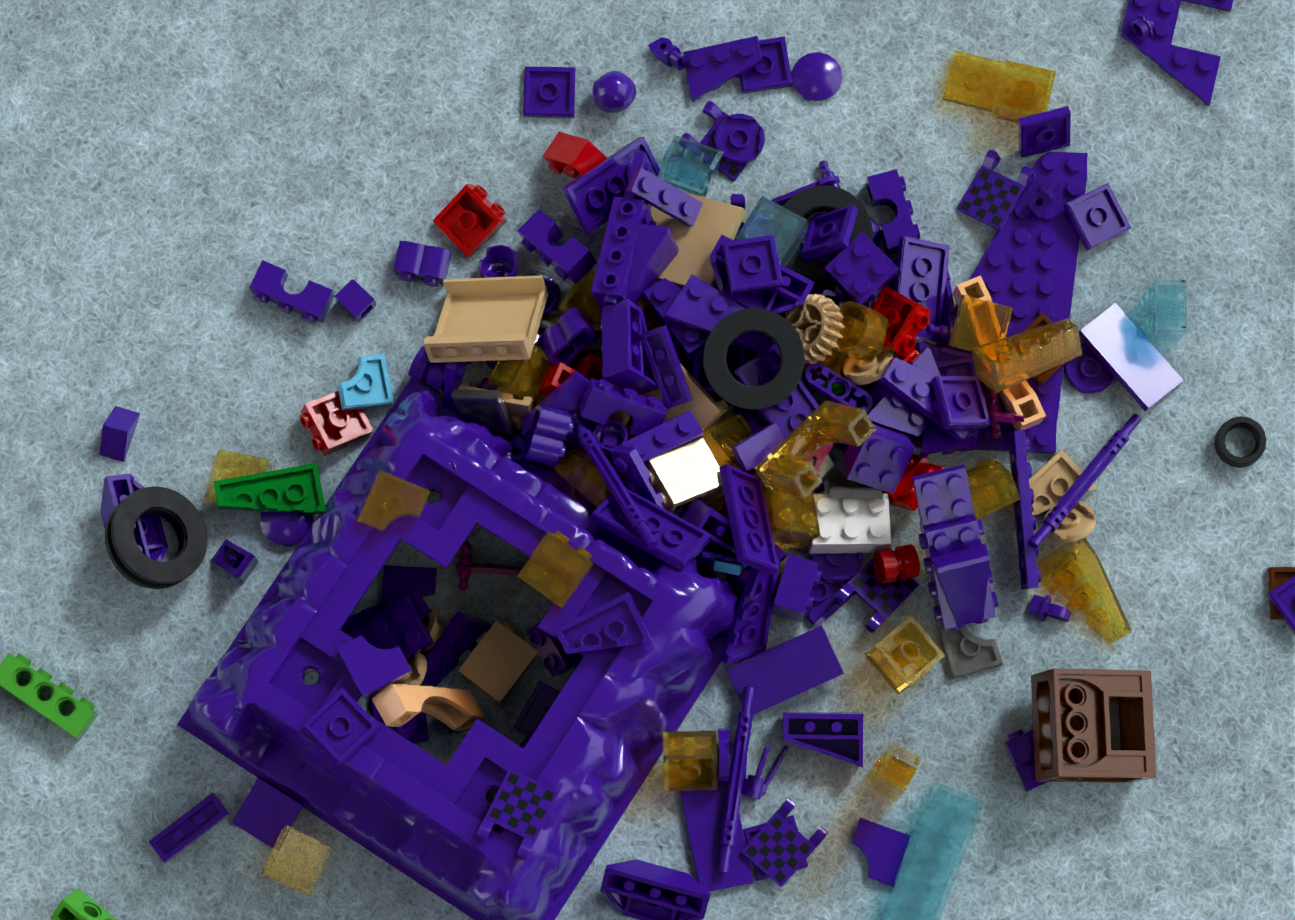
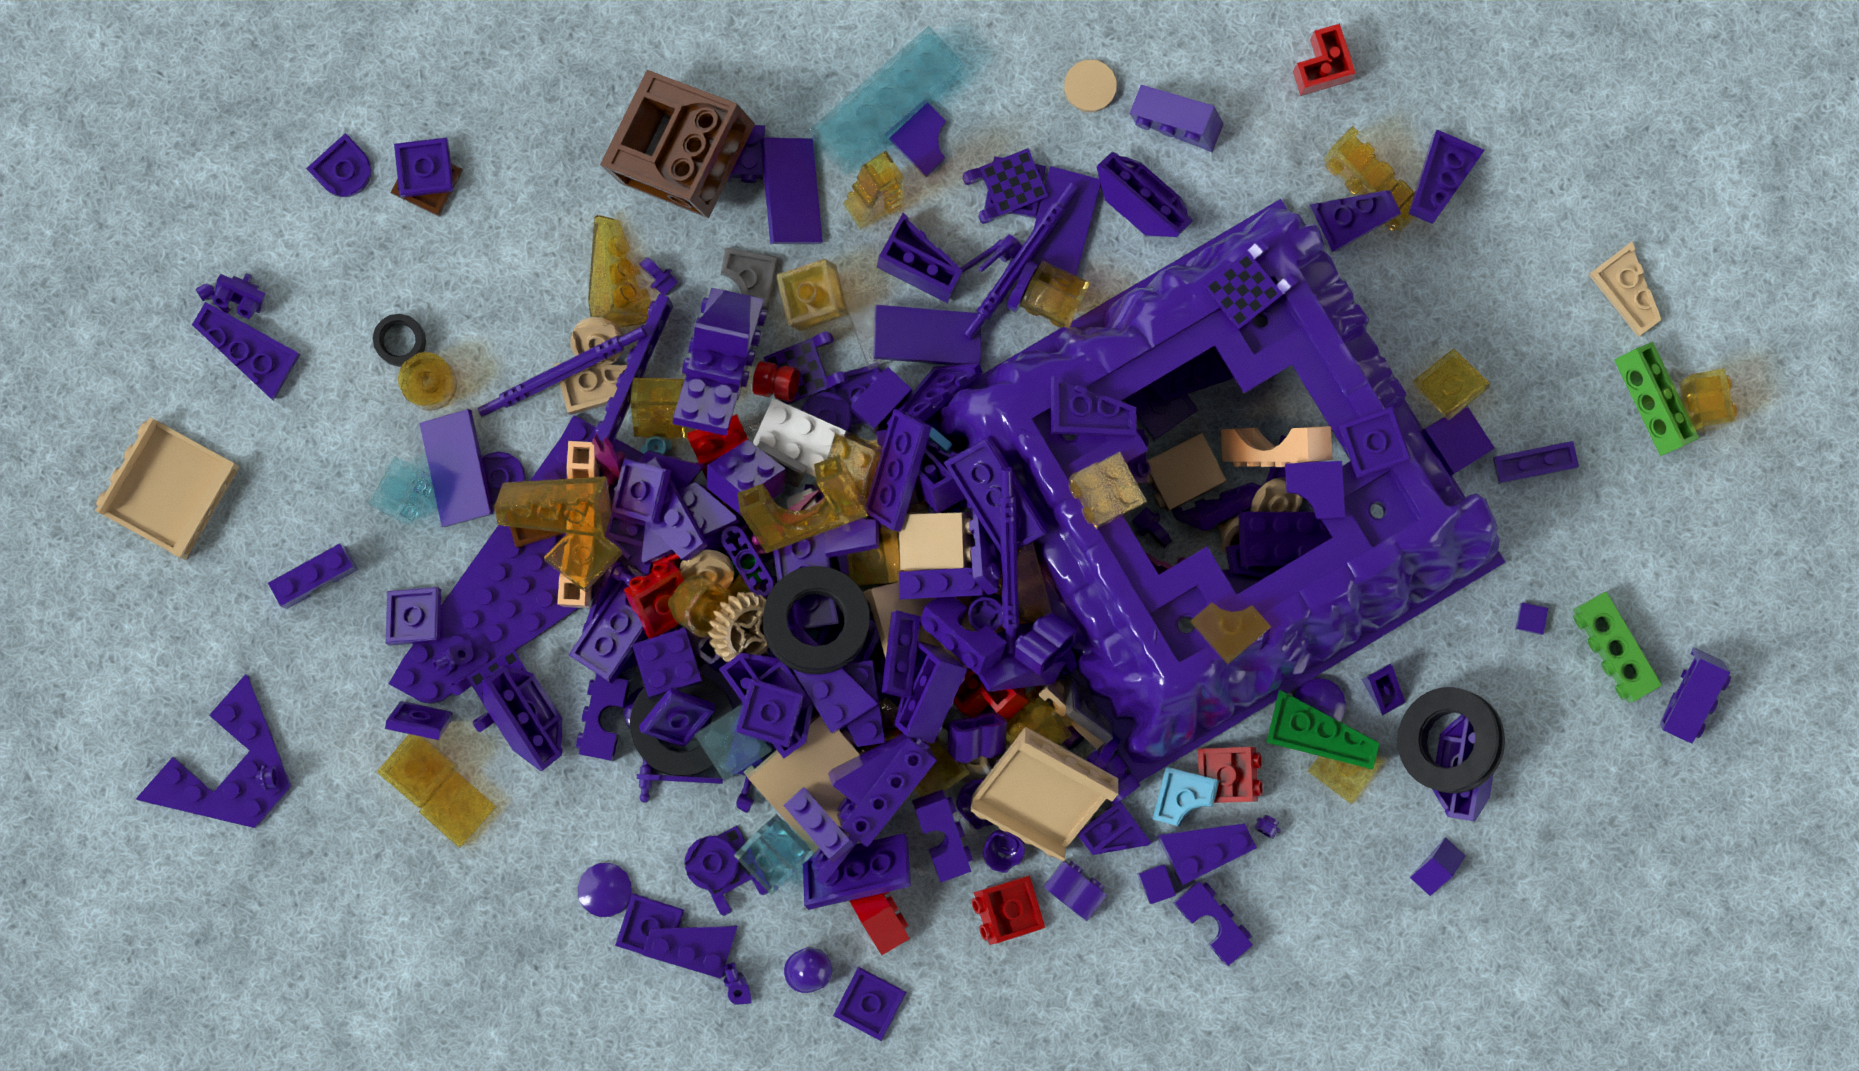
camera: 160 degrees left, 5 degrees up
none -> dark purple arch [268,543,358,609]
none -> clear yellow brick [398,352,457,411]
none -> dark purple wedge [482,665,562,771]
none -> medium azure plate [640,432,672,455]
none -> dark purple tile [761,137,823,244]
none -> dark purple wing [1077,801,1151,855]
none -> dark purple piece [1132,507,1172,548]
none -> dark purple wedge [1156,823,1257,885]
none -> dark purple plate [1255,815,1281,839]
none -> dark purple tile [1515,603,1548,635]

